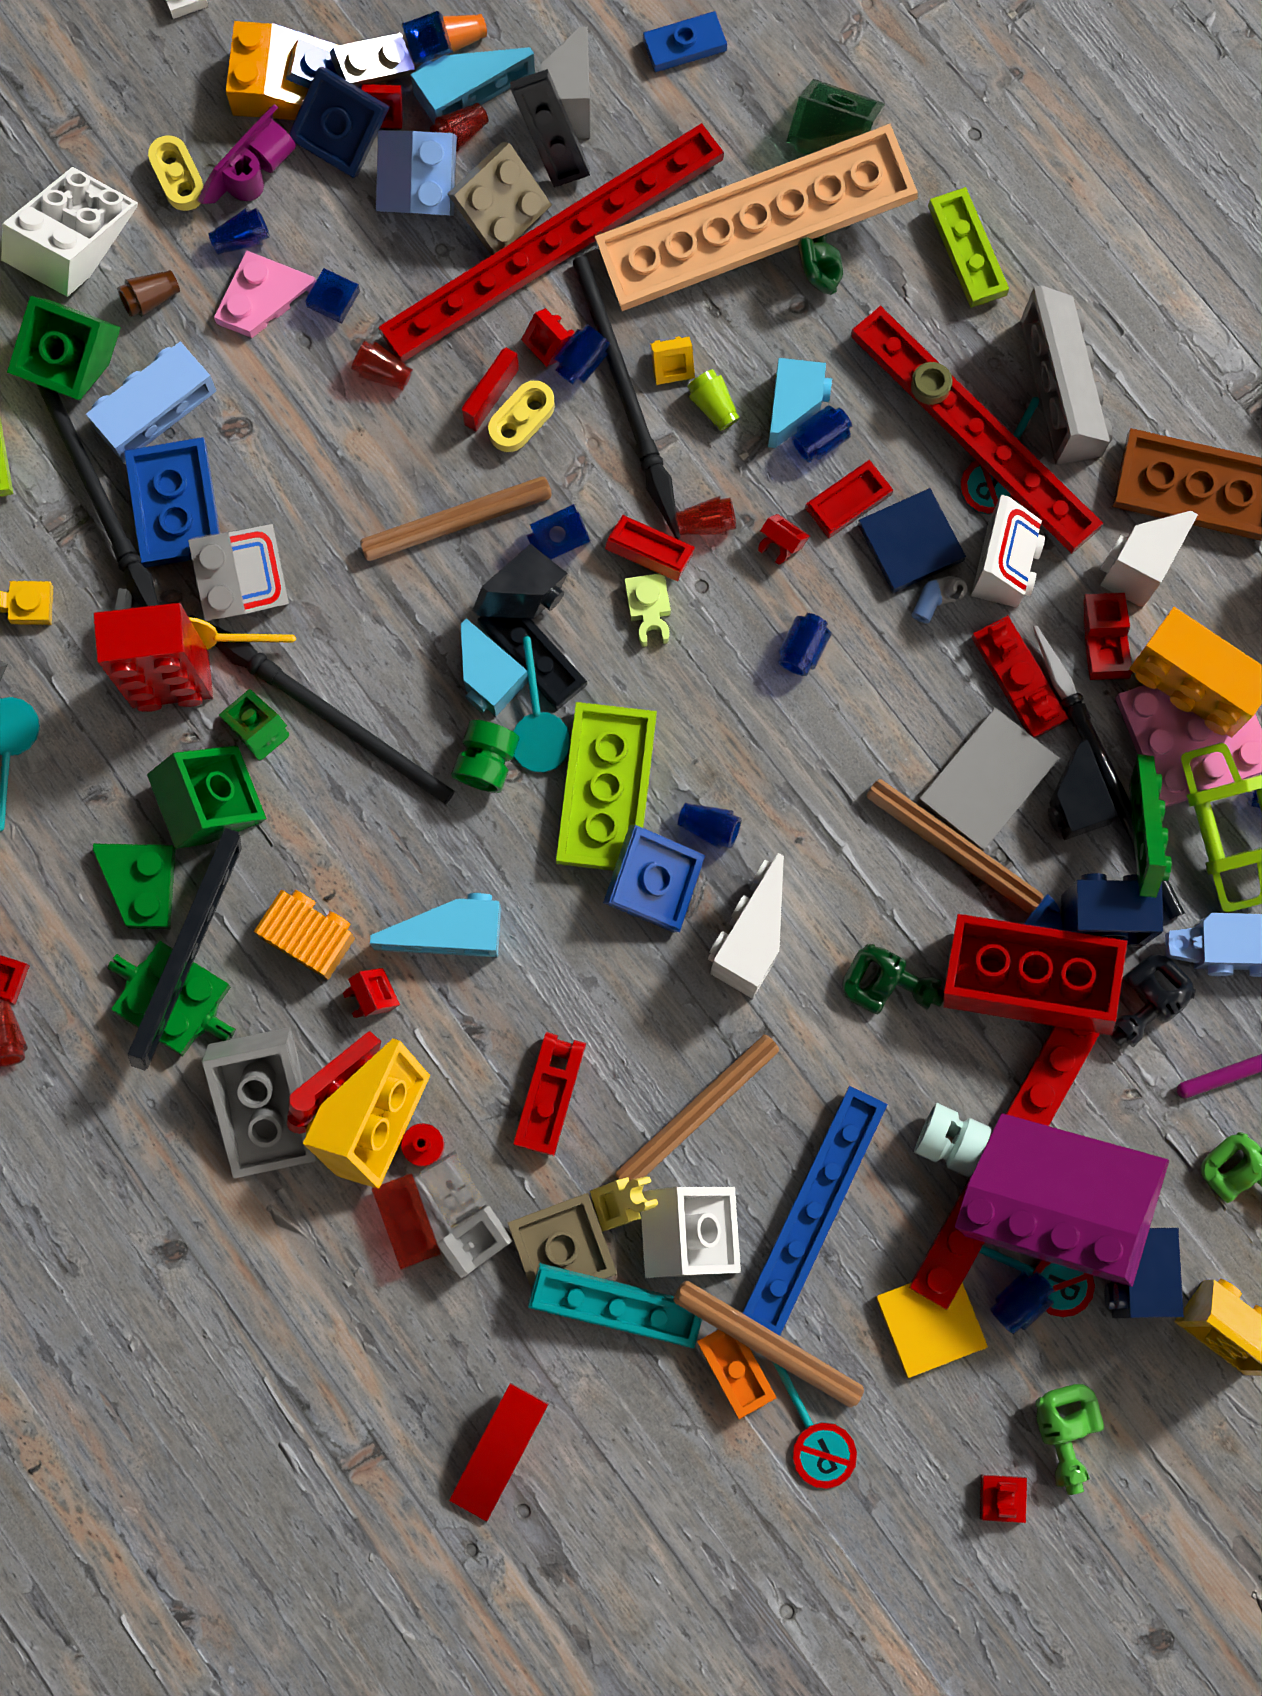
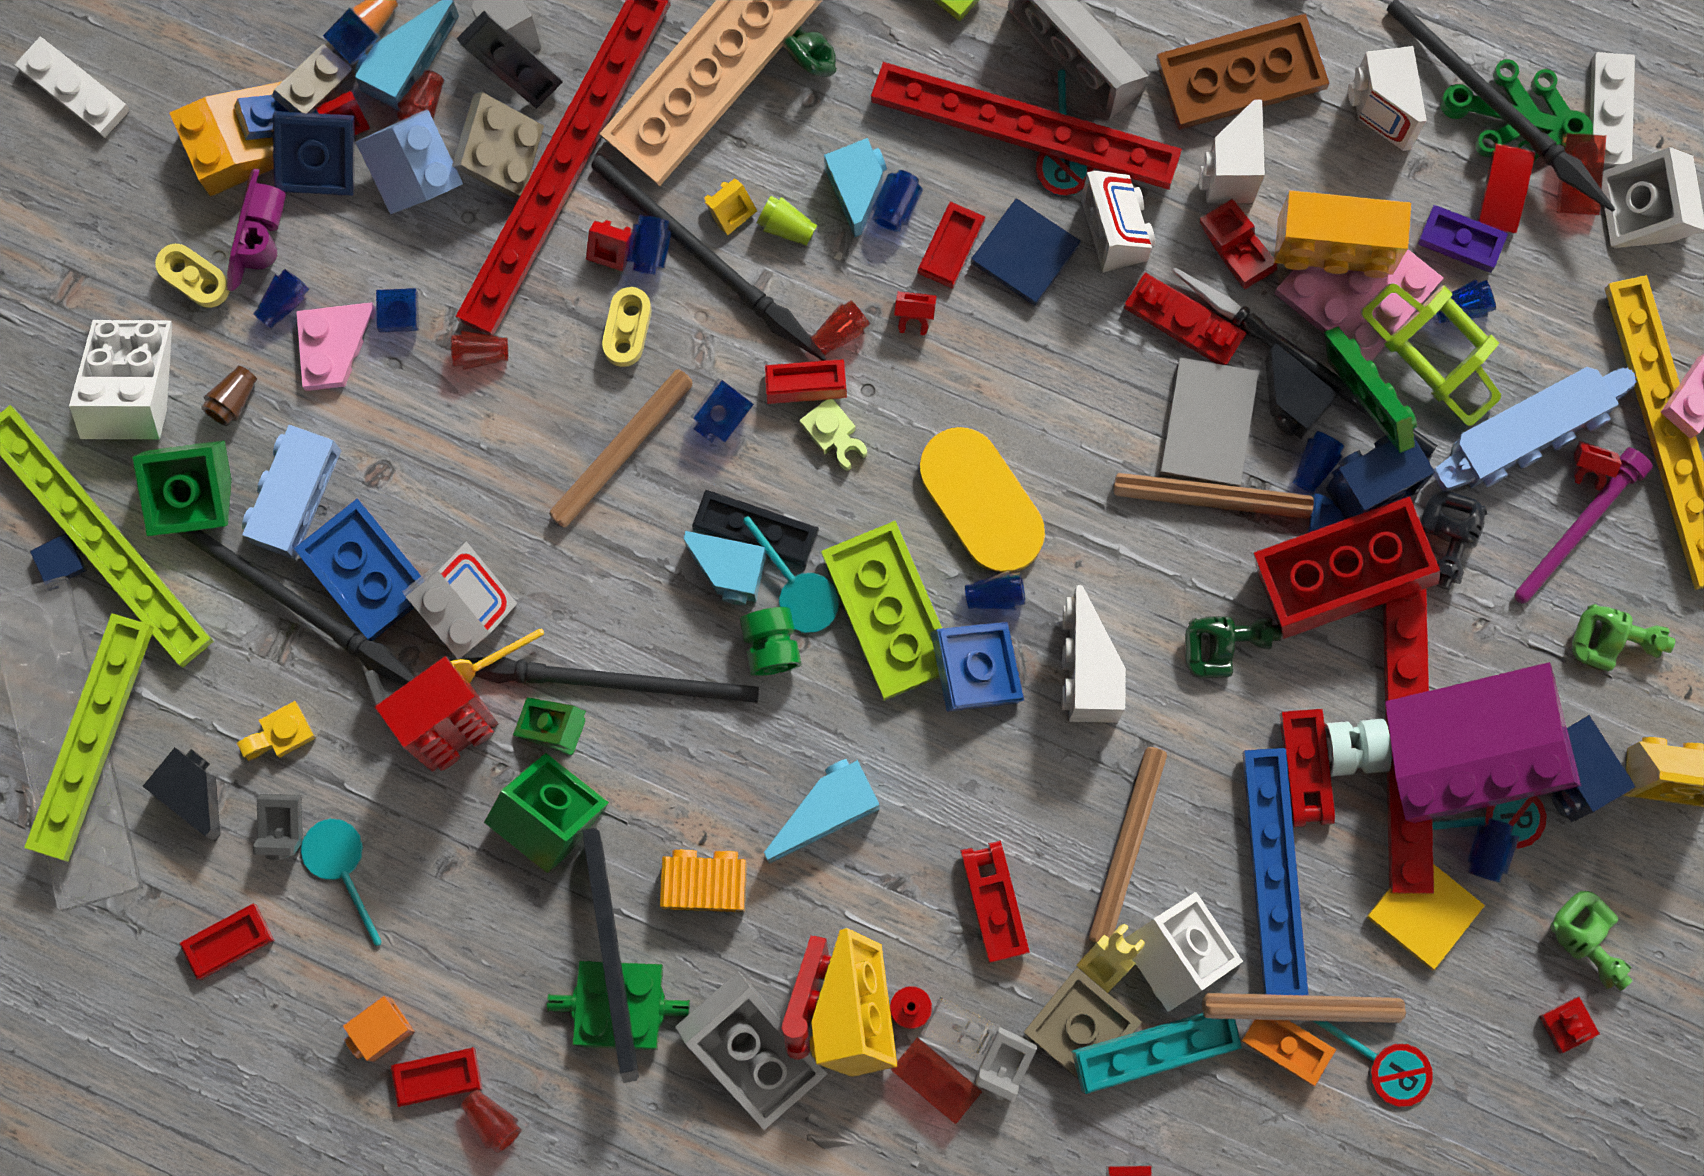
camera: 25 degrees left, 0 degrees up
green wing [93,843,176,929] -> none
red tile [343,968,400,1018] -> none
red tile [462,347,519,432] -> none
black slope [472,544,568,619] -> none
clear blue brick [778,613,832,676] -> none
olive tile [911,362,952,405] -> none
arm [911,576,967,624] -> none
none -> yellow tile [920,427,1045,573]
none -> red plate [1279,709,1335,827]
none -> clear blue cone [1293,431,1345,494]

